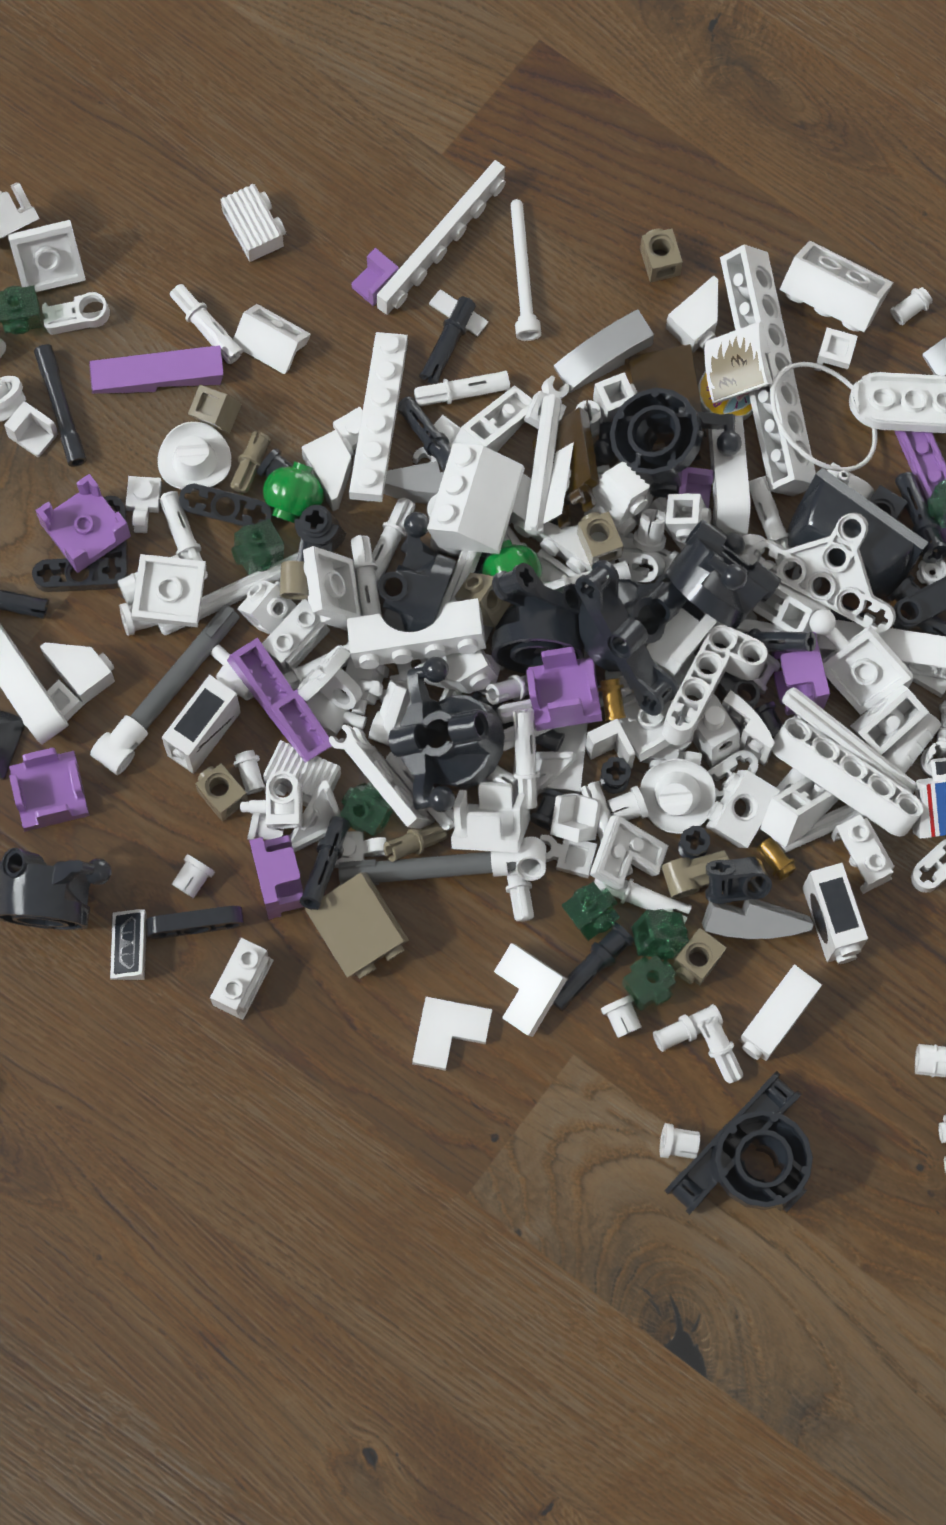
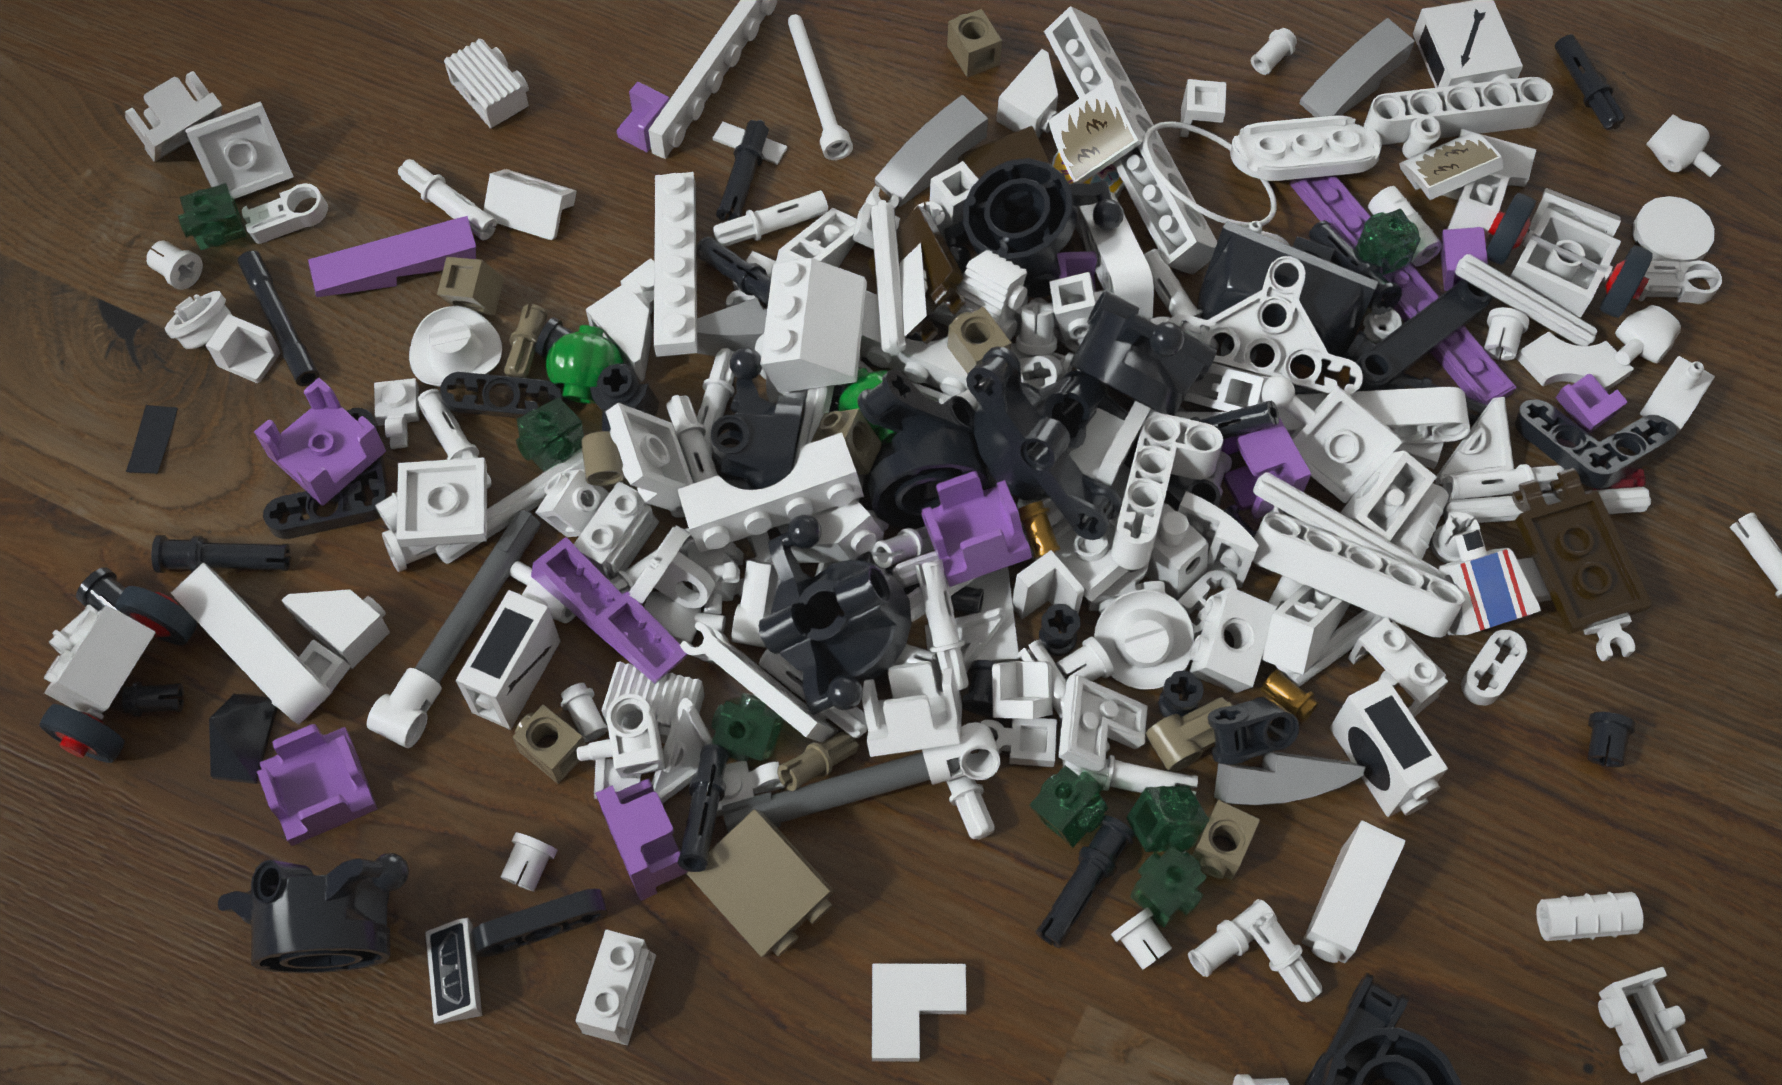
camera: 10 degrees left, 10 degrees down
white tile [494,943,567,1037] -> none
white slope [779,241,893,332] -> none

